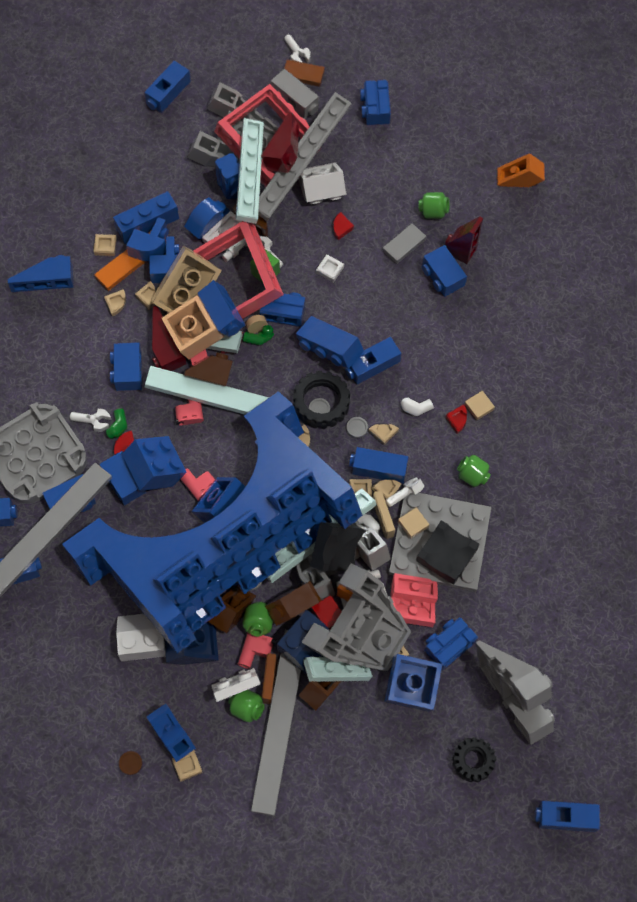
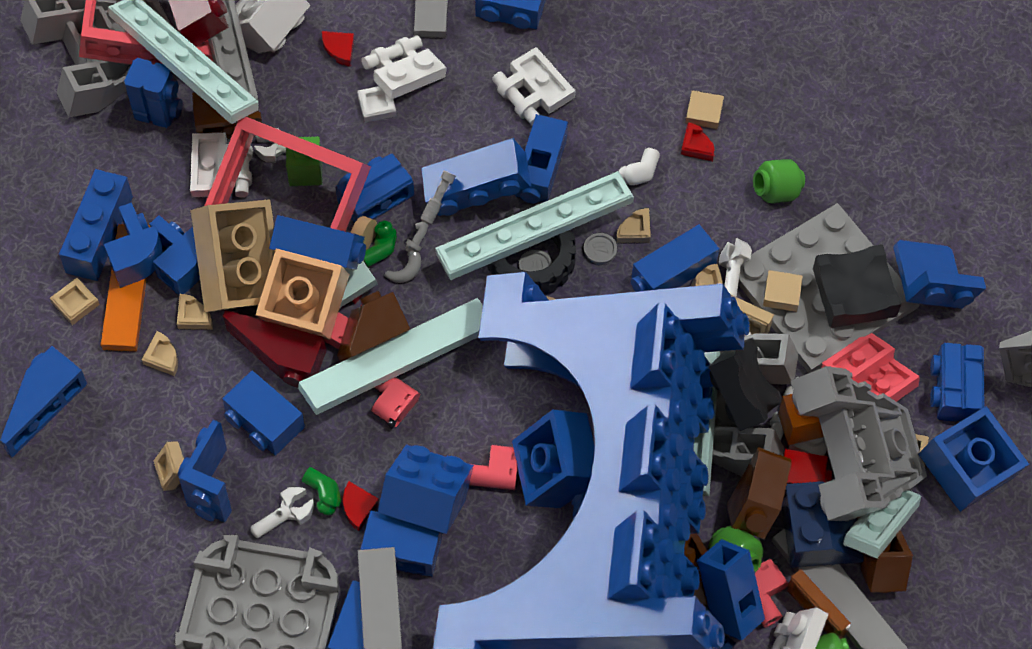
camera: 45 degrees left, 5 degrees down
blue brick [184,197,230,239] -> none
none -> tan tile [154,441,184,491]
none -> blue bracket [178,420,232,523]
none -> white plate [362,36,446,99]
none -> light grey piece [384,170,456,283]
none -> light aqua tile [435,171,634,280]
none -> white plate [492,47,575,125]
none -> blue brick [697,539,765,641]
none -> blue bracket [893,240,986,309]

